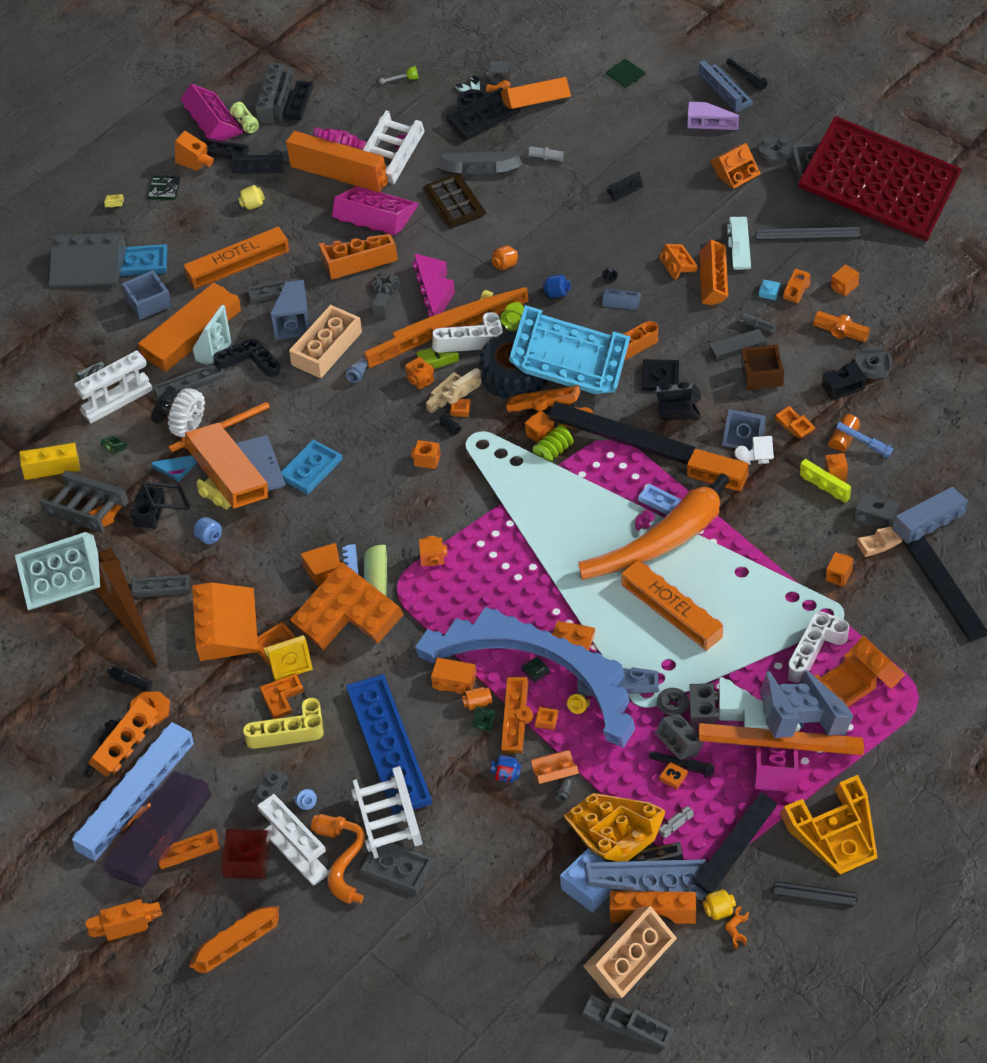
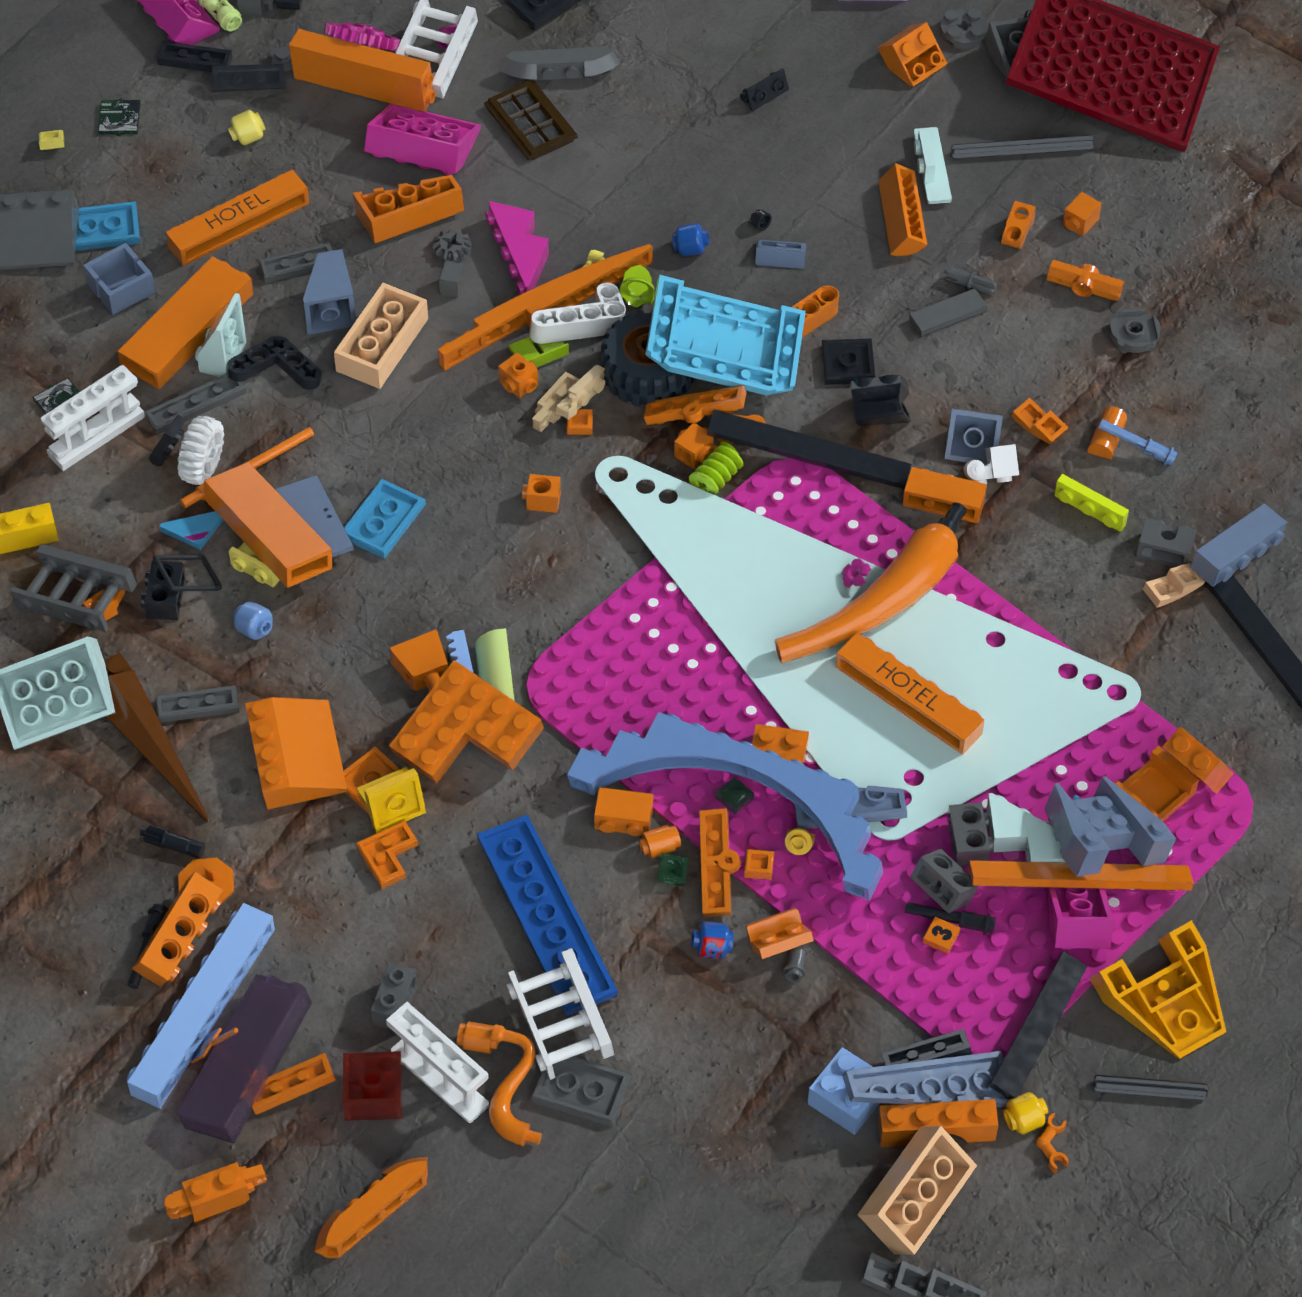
camera: 10 degrees left, 5 degrees up
clear green tile [100,435,127,454] -> none
orange torso [175,131,214,171] -> none
light yellow beam [243,698,324,749] -> none
light blue plate [293,789,317,810] -> none
sand blue cone [345,358,368,383] -> none
orange brick [419,536,448,566] -> none
black pin [439,413,462,436] -> none
orange head [491,245,518,271] -> none
light grey pin [529,146,564,162] -> none
light orange wedge [564,793,665,862] -> none
light blue plate [639,484,681,515] -> none
dark grey gear [657,688,689,716] -> none
light grey axle [658,806,694,838] -> none
orange bracket [659,244,698,279] -> none
reddish brown piece [741,344,784,390] -> none
medium azure plate [759,279,781,300] -> none
white beam [788,612,849,683] -> none
black brick [822,362,866,401] -> none
orange brick [824,453,848,482] -> none
orange brick [826,552,853,587] -> none

